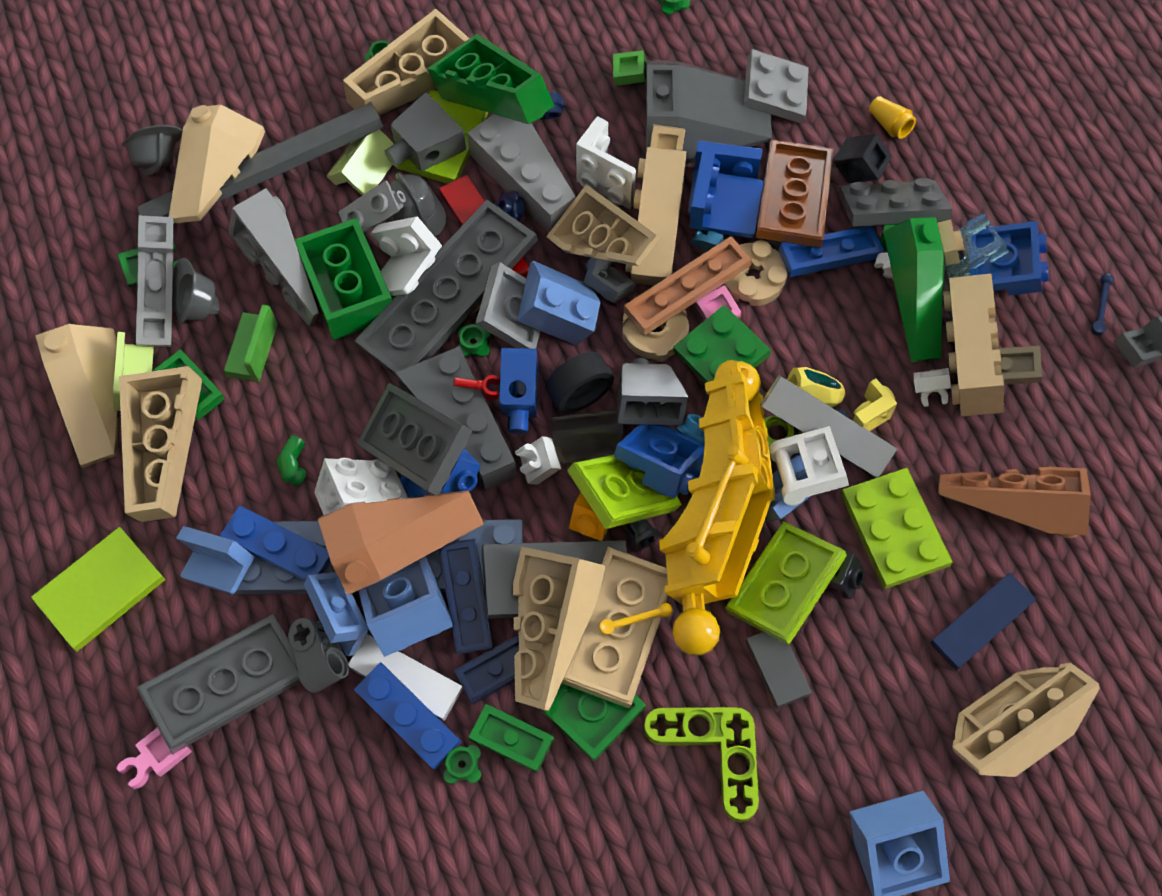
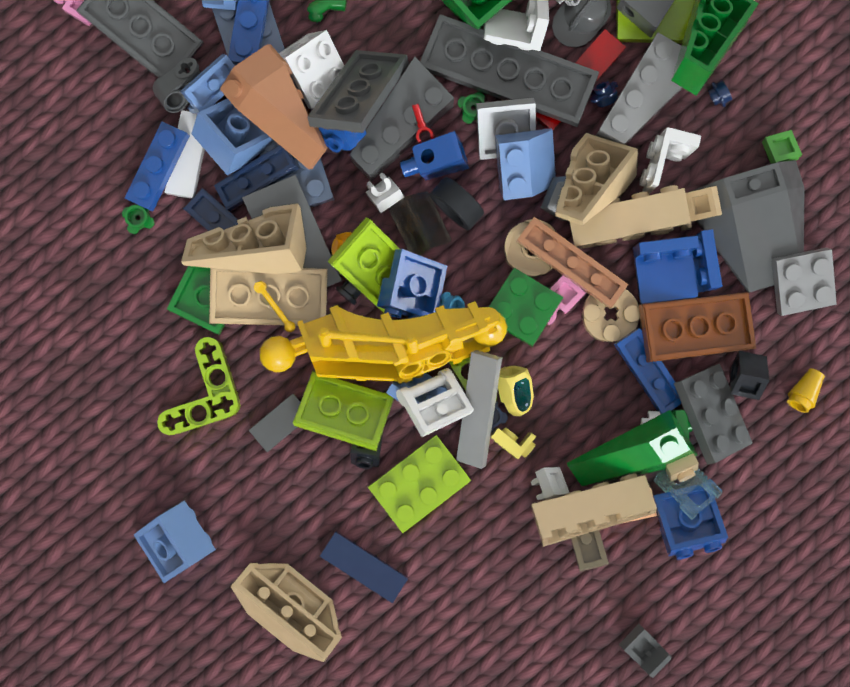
camera: 70 degrees right, 20 degrees up
green plate [468,704,554,774] -> none
dark grey torso [617,358,688,425] -> none
dark azure tile [690,230,724,251] -> none
nougat wedge [938,467,1091,538] -> none
dark blue hinge [1091,273,1114,336] -> none

